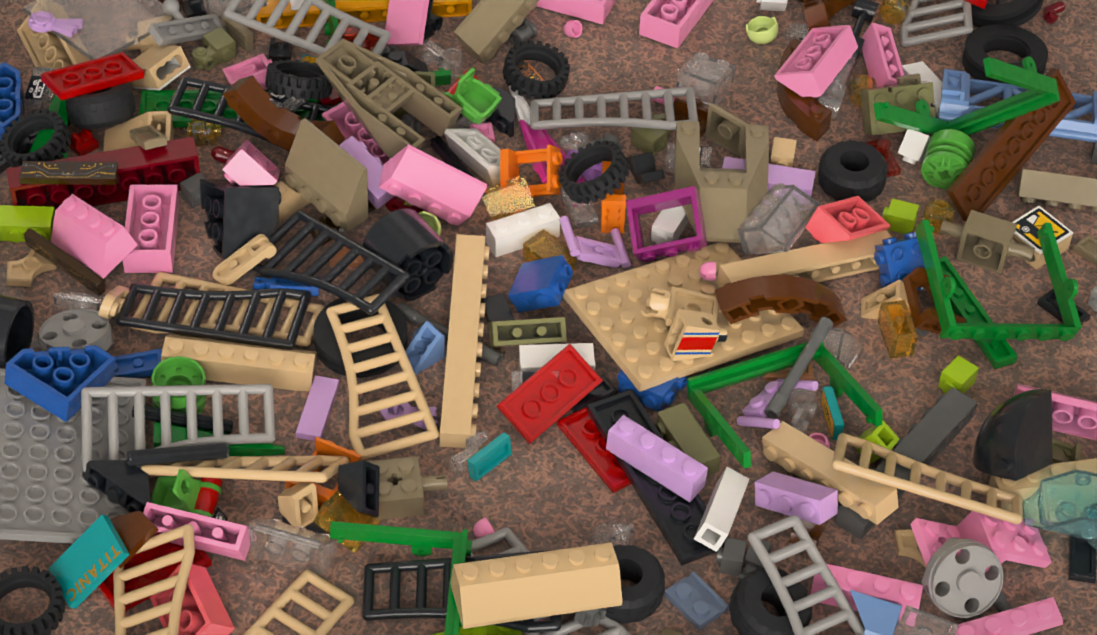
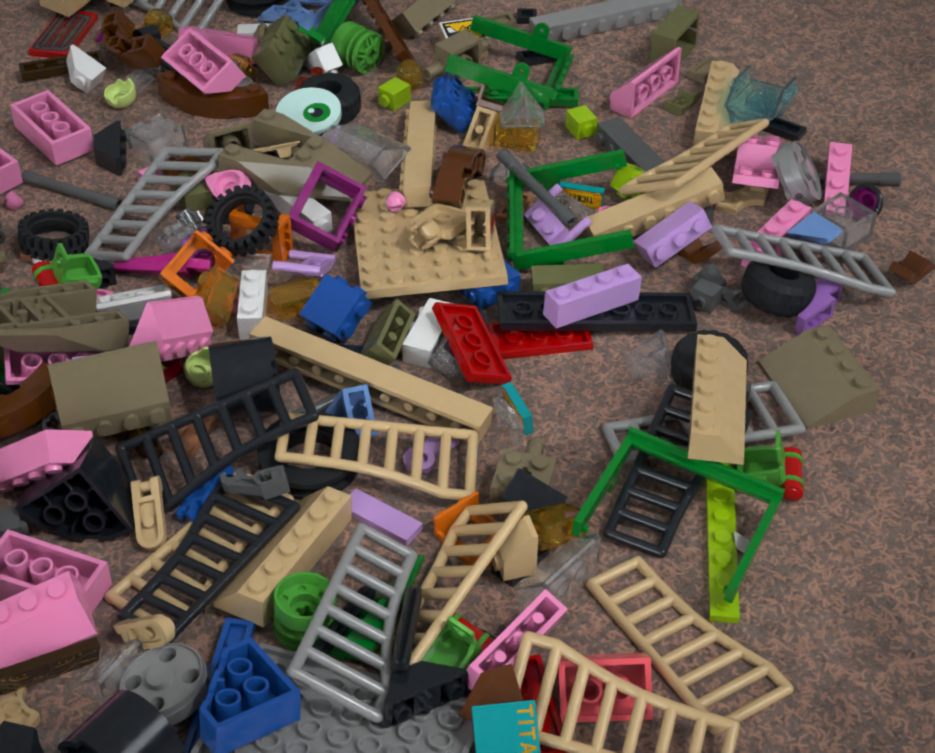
camera: 65 degrees left, 5 degrees down
bright pink hinge [473,517,495,539] -> none
sand blue plate [664,571,729,631] -> none
white brick [694,467,749,552] -> none
coral slope [805,196,891,243] -> none
black brick [973,389,1053,481] -> none
none -> dark grey piece [21,170,123,211]
none -> black slope [93,121,127,176]
none -> bright pink piece [205,170,251,201]
none -> dark grey piece [220,465,290,500]
none -> tan piece [251,141,300,158]
none -> light aqua tile [276,87,342,134]
none -> clear slope [500,81,545,127]

